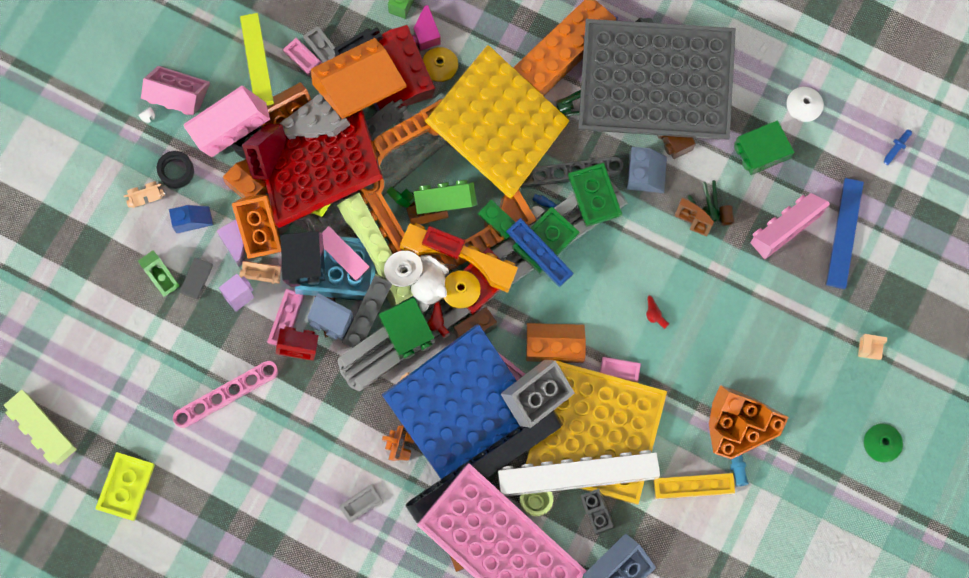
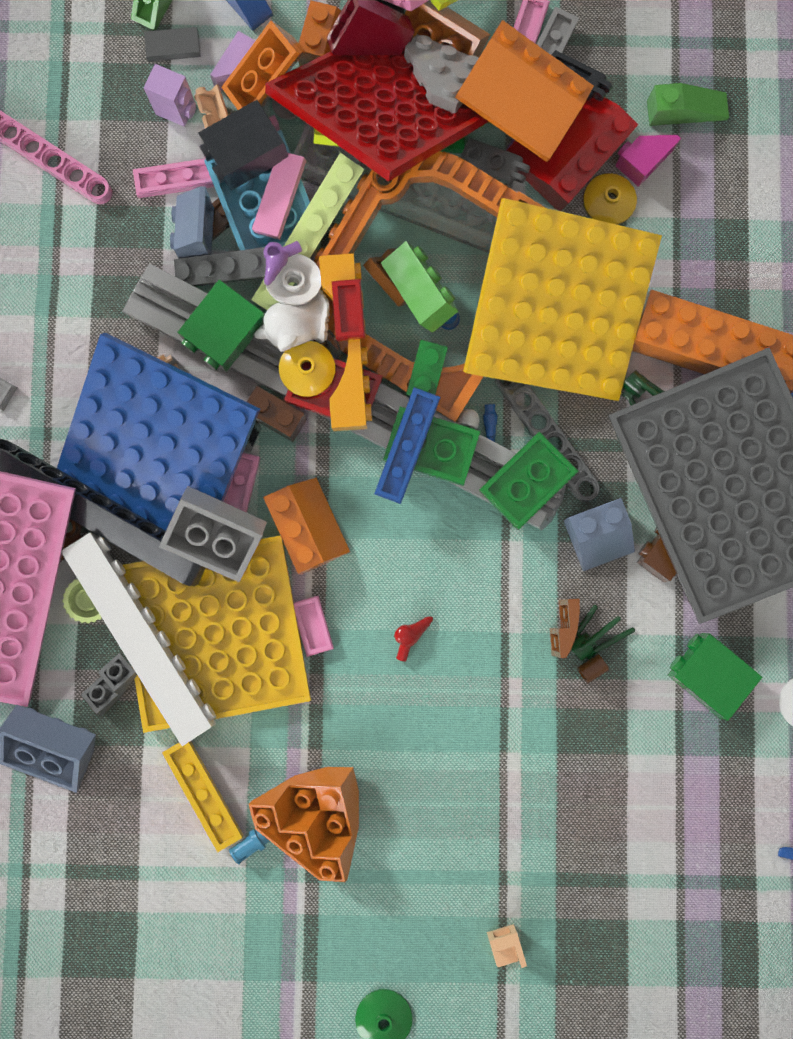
camera: 60 degrees right, 10 degrees up
red slope [275,326,319,361] -> none
orange hips [382,425,414,461] -> none
green slope [386,186,415,208] -> none
red animal [427,301,450,338] -> none
bright pink slope [750,193,830,259] -> none
blue tile [826,178,864,289] -> none
none -> medium lavender animal [263,241,302,286]

